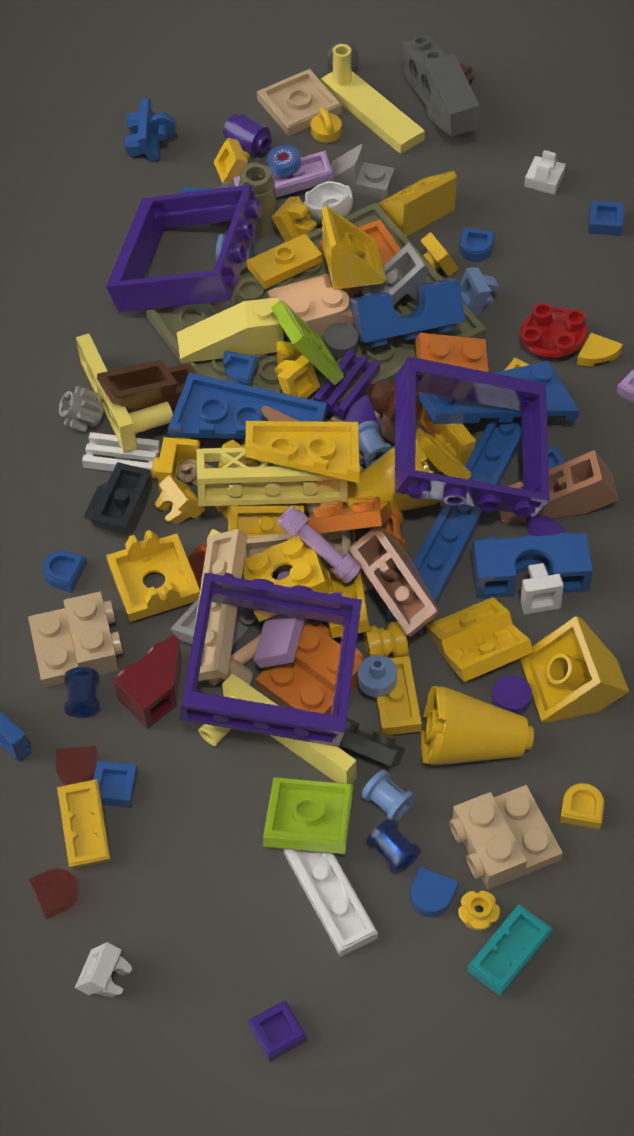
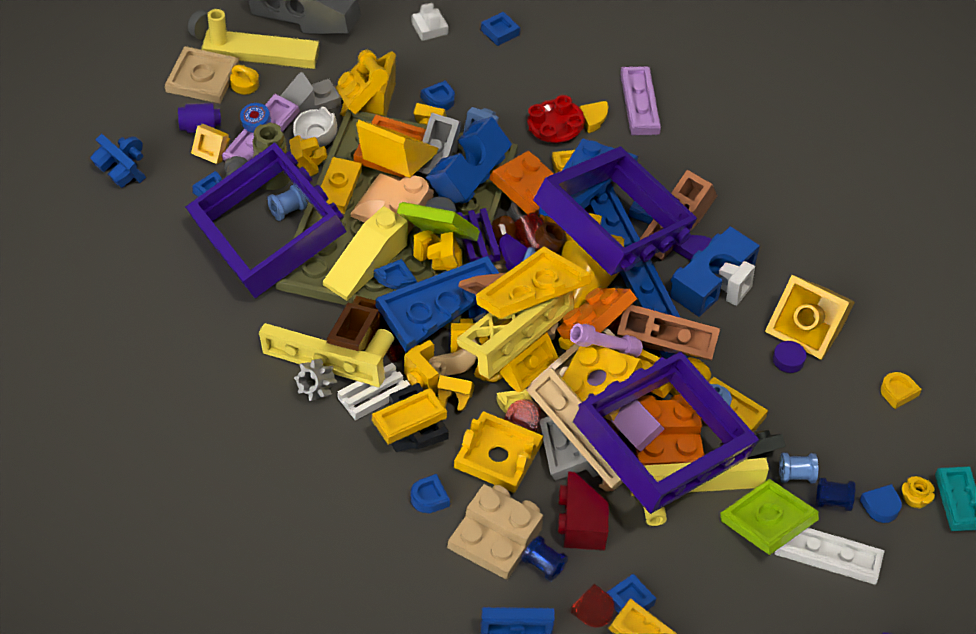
camera: 50 degrees left, 5 degrees down
yellow cone [420,686,534,766] -> none
yellow slope [426,597,533,682] -> none
tan plate [449,785,563,890] -> none
none -> yellow plate [335,50,388,115]
none -> yellow tile [372,388,447,445]

